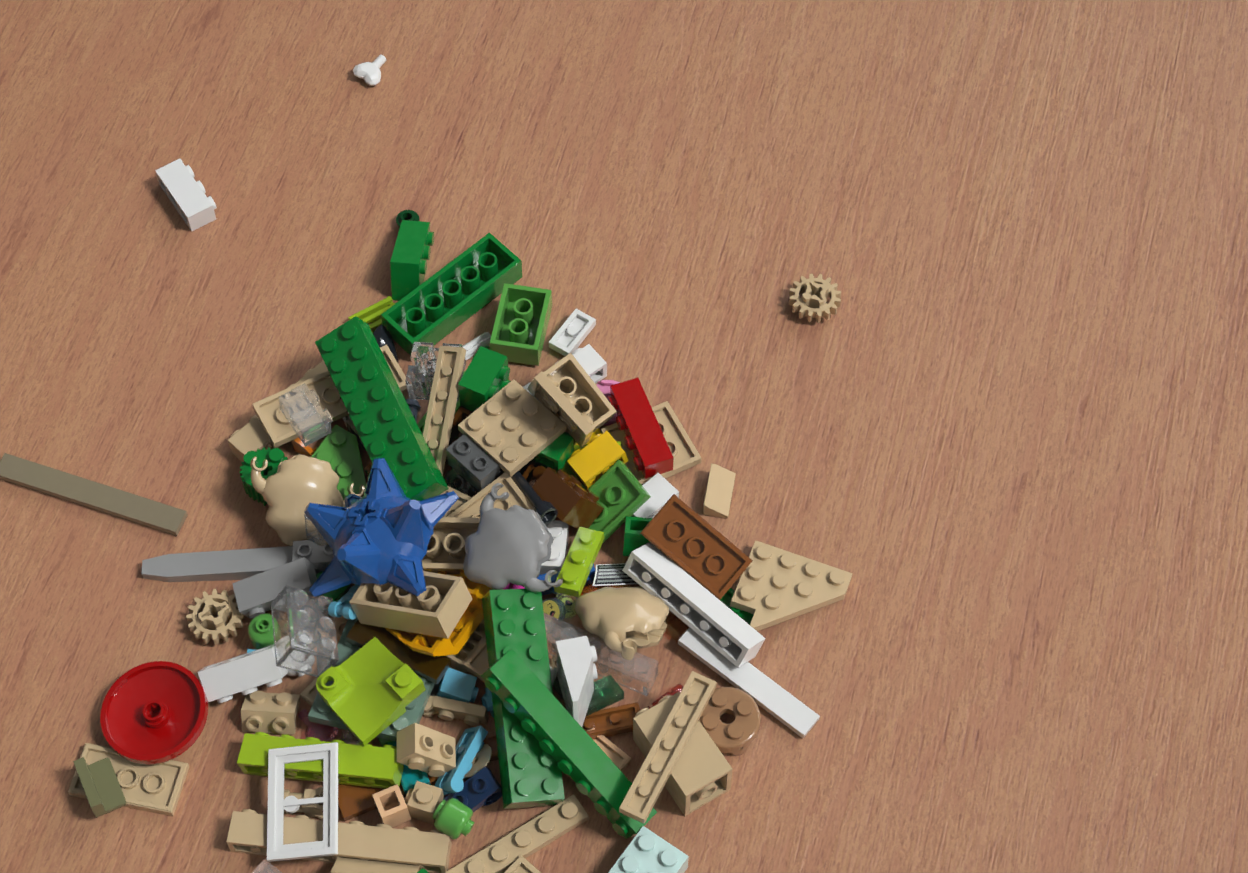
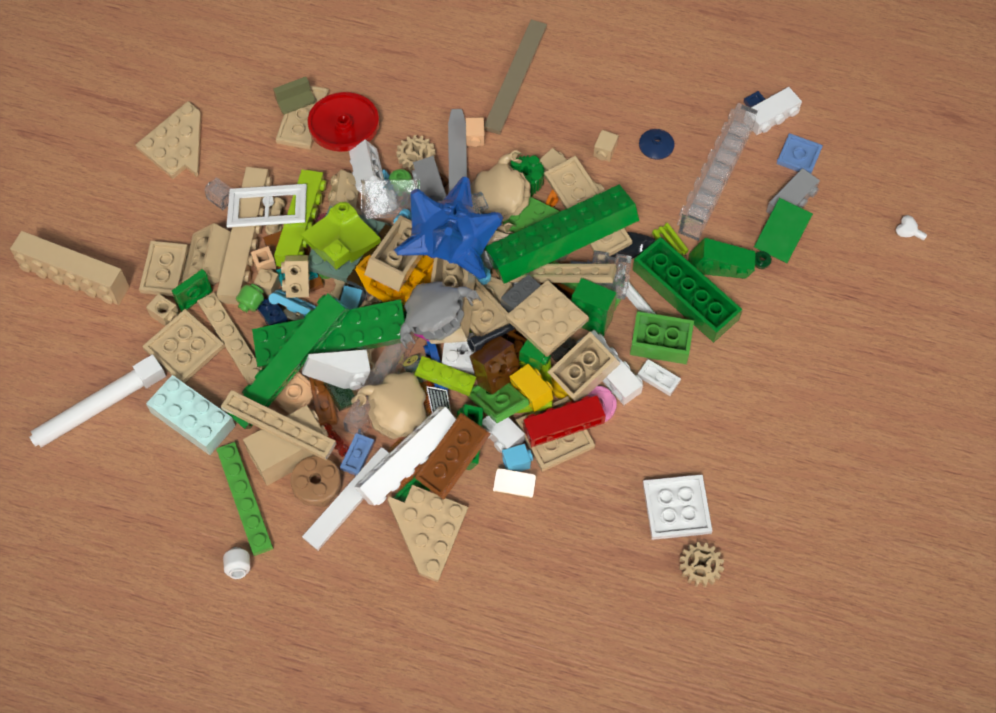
camera: 90 degrees right, 5 degrees up
clear brick [278,383,333,447] -> none
tan plate [531,371,594,448] -> none
none -> bright green plate [216,442,273,556]
none -> white head [223,547,250,579]
none -> medium blue plate [340,433,375,476]
none -> light nougat brick [466,118,484,147]
none -> medium azure brick [502,444,533,472]
none -> tan brick [593,130,619,162]
none -> dark blue dish [639,129,675,160]
none -> white plate [643,475,712,540]
none -> clear brick [677,103,758,241]
none -> dark blue tile [744,91,766,109]
none -> green tile [754,198,813,264]
none -> light grey brick [766,168,820,215]
none -> medium blue tile [776,133,823,174]

